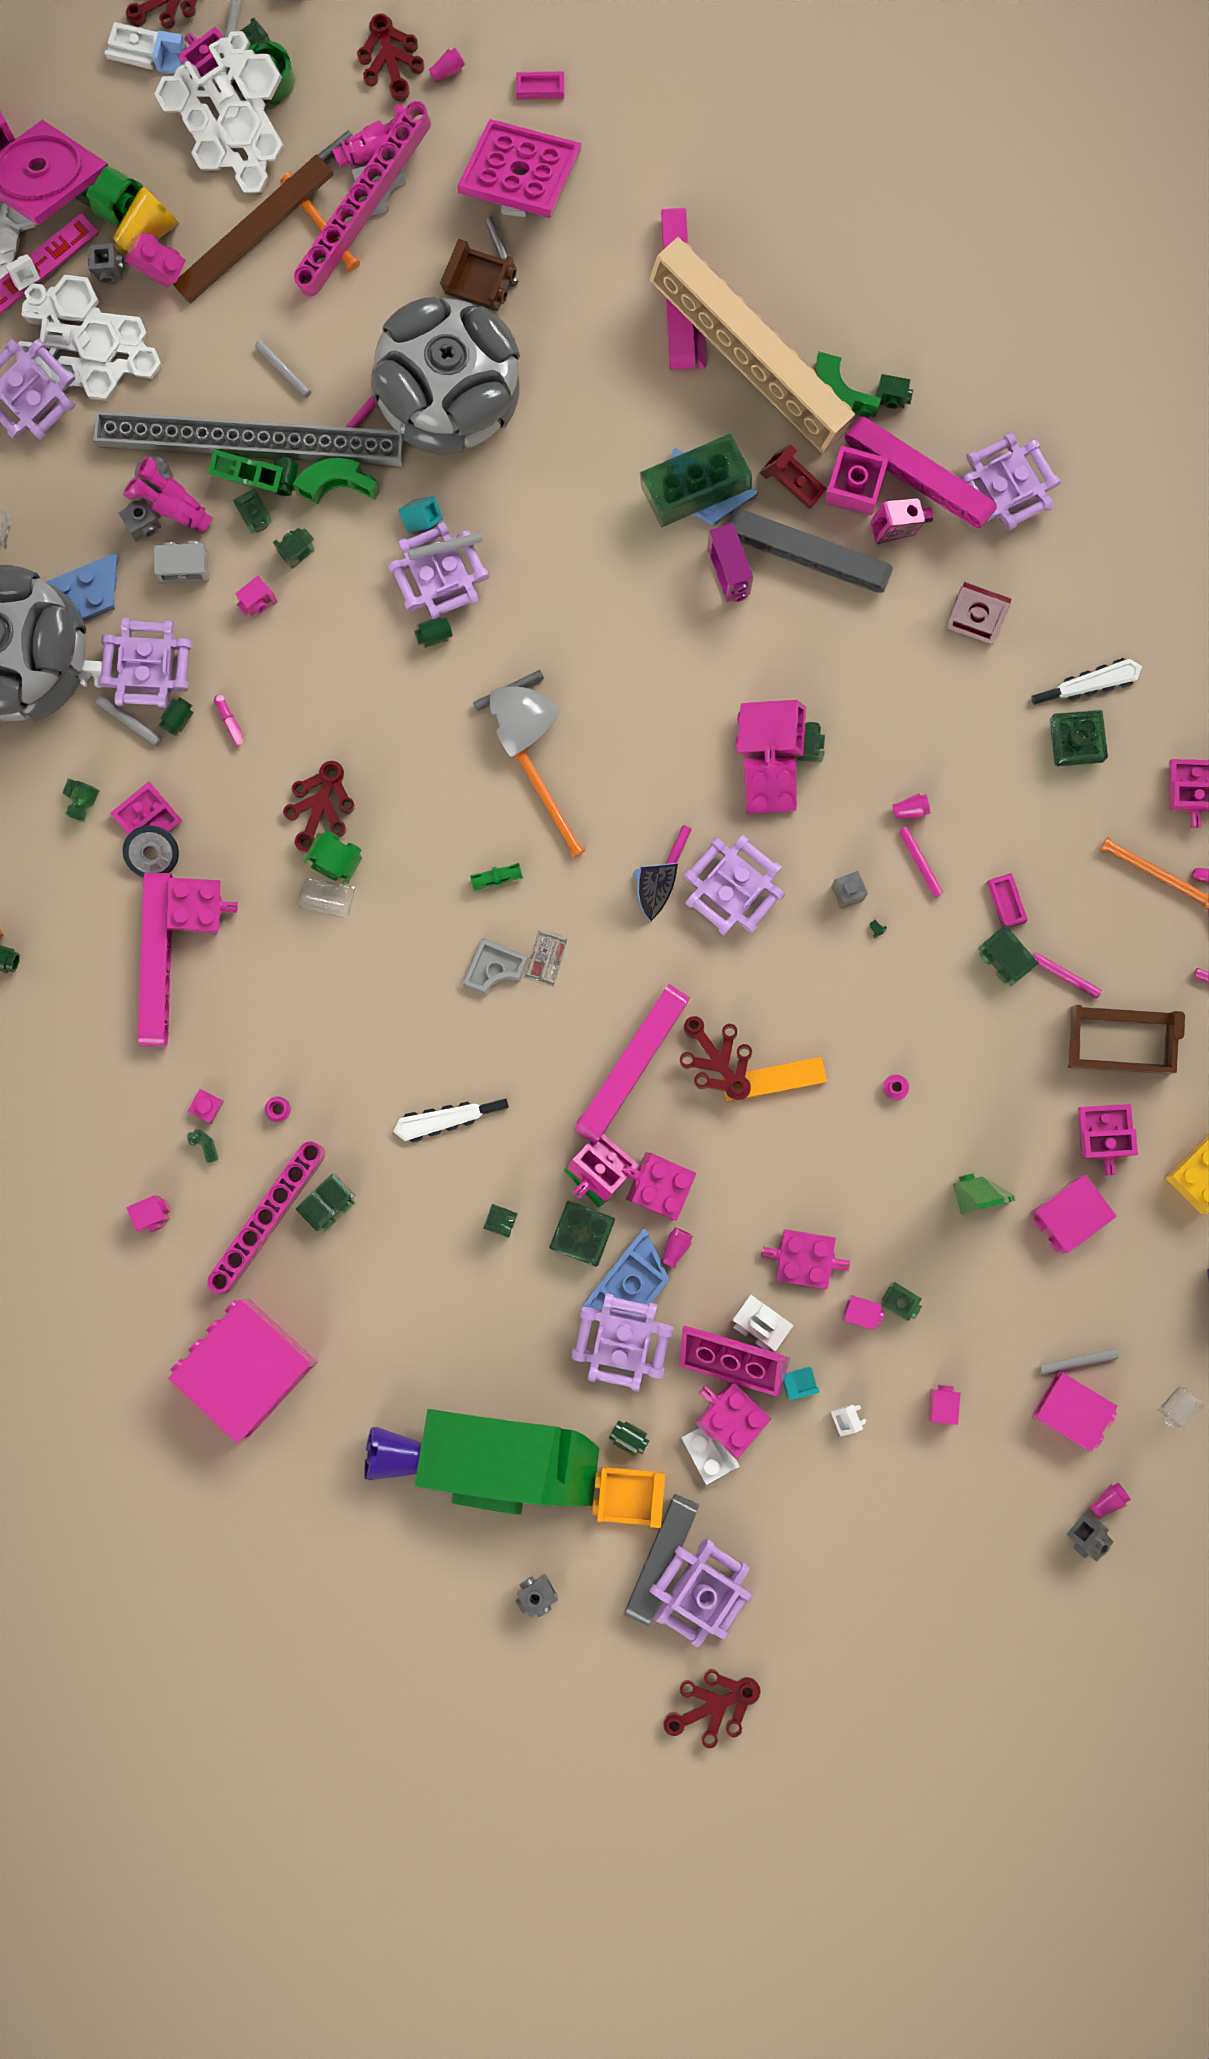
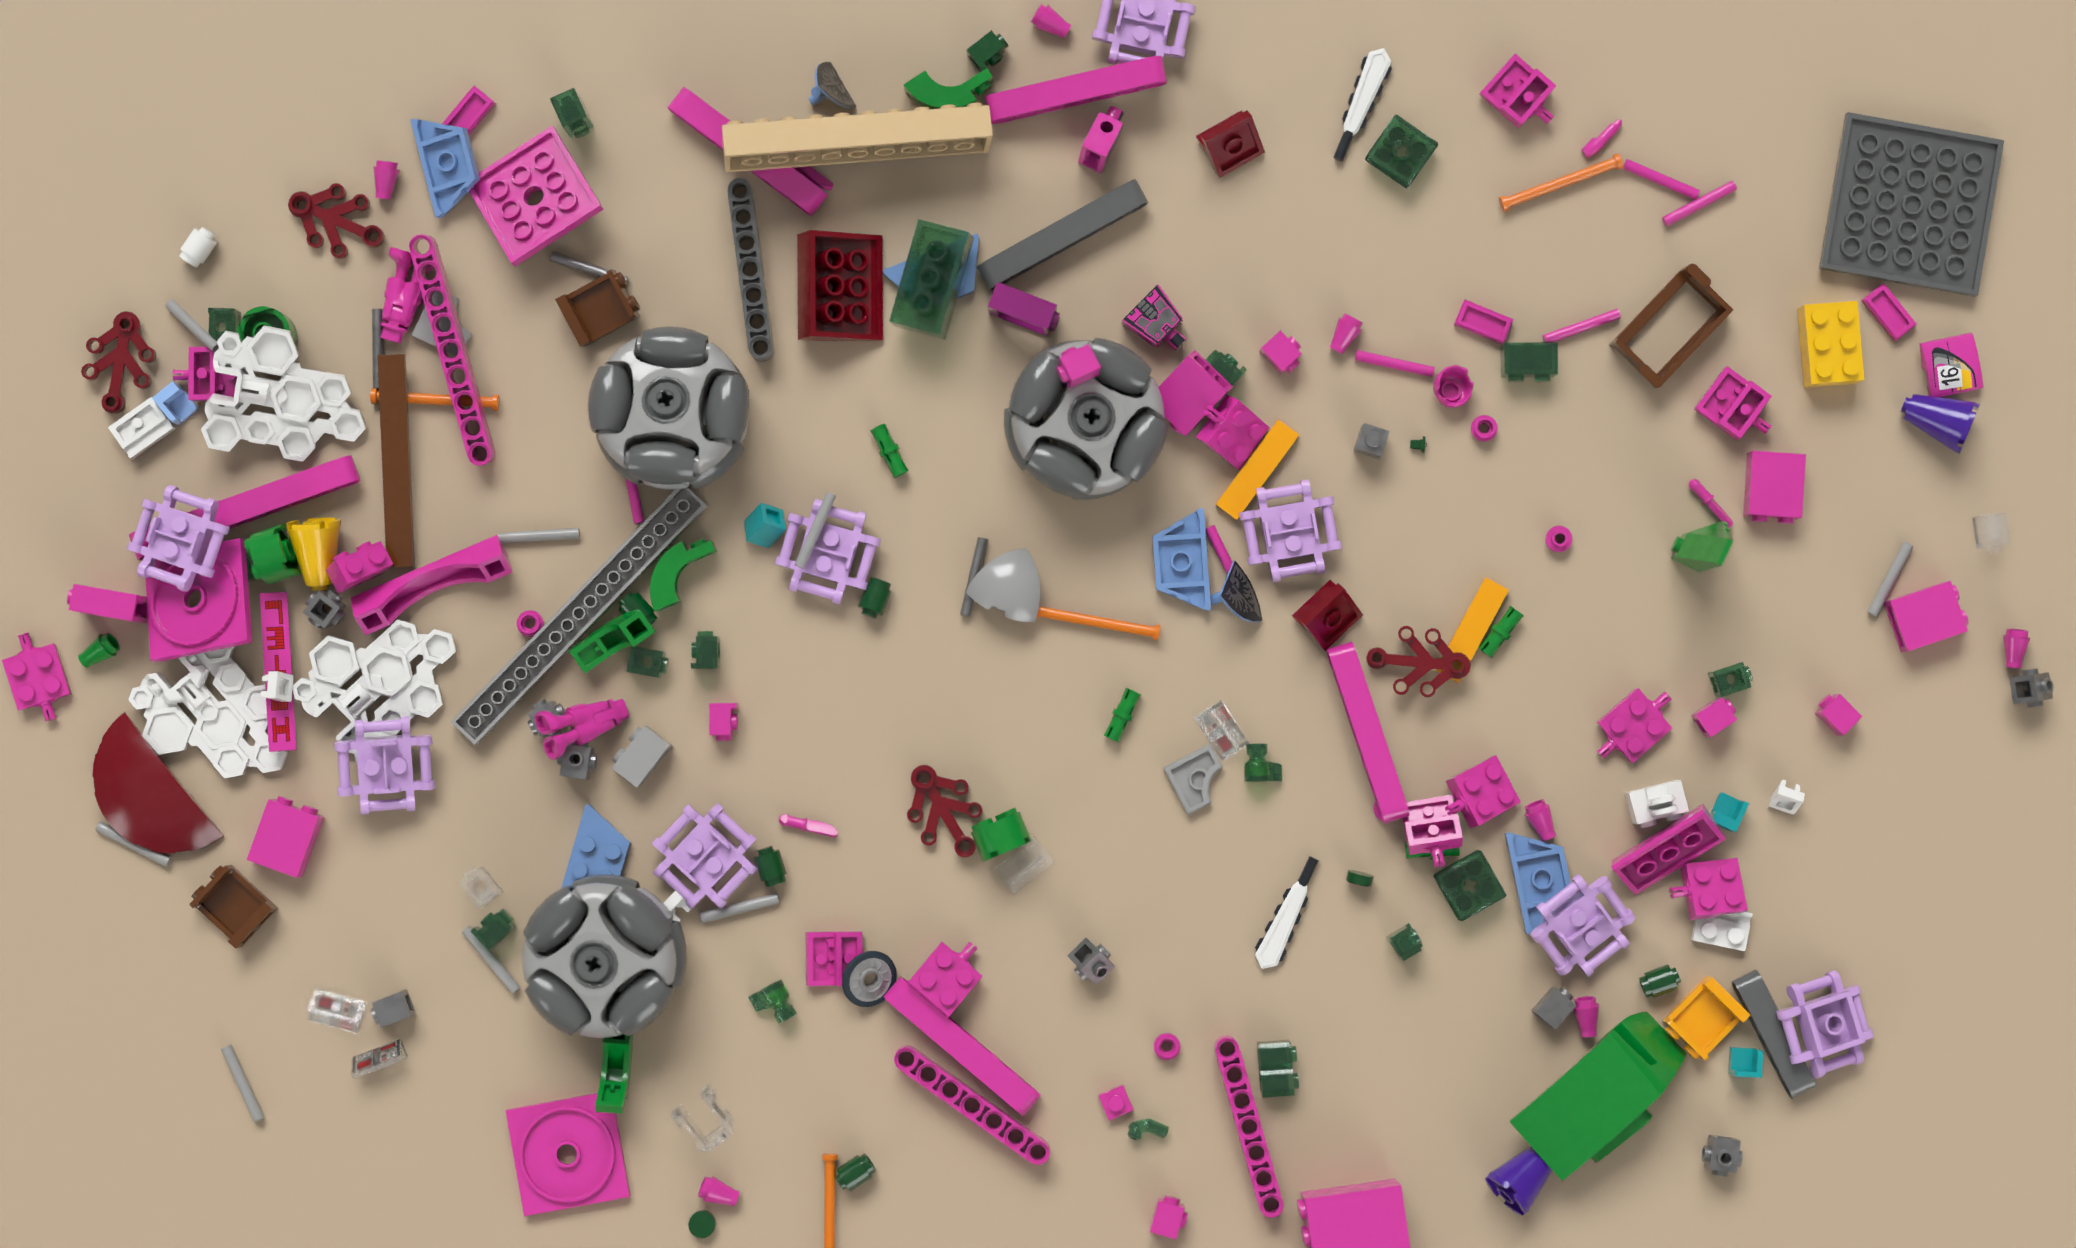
camera: 50 degrees left, 5 degrees up
dark red plant [663,1669,760,1749] -> none
dark red bracket [759,444,827,509] -> none
dark pink brick [825,446,889,516] -> none
none -> lavender brick [127,485,230,592]
none -> dark pink beam [129,455,361,560]
none -> dark pink arch [350,535,512,635]
none -> medium blue wing [410,119,480,218]
none -> dark pink plate [517,610,544,637]
none -> clear green brick [550,88,594,138]
none -> dark grey beam [727,178,774,362]
none -> dark red slope [797,230,883,341]
none -> shield [808,62,857,109]
none -> green pin [870,423,909,478]
none -> dark pink beam [894,1045,1050,1165]
none -> piece [1004,338,1168,500]
none -> dark pink cone [1031,4,1071,39]
none -> dark pink brick [1056,344,1101,388]
none -> flat silver brick [1067,937,1115,985]
none -> torso [1121,284,1186,350]
none -> medium blue wing [1152,508,1211,611]
none -> light orange tile [1215,419,1299,520]
none -> clear green piece [1244,744,1282,782]
none -> dark pink brick [1259,330,1302,375]
none -> dark red bracket [1292,580,1363,651]
none -> dark green tile [1346,870,1374,887]
none -> dark pink hair [1433,365,1474,408]
none -> dark pink plate [1471,415,1498,442]
none -> green pin [1478,606,1524,658]
none -> flat silver brick [1532,986,1576,1030]
none -> dark pink cone [1573,996,1599,1037]
none -> dark pink piece [1689,479,1733,528]
none -> teal panel [1728,1047,1763,1078]

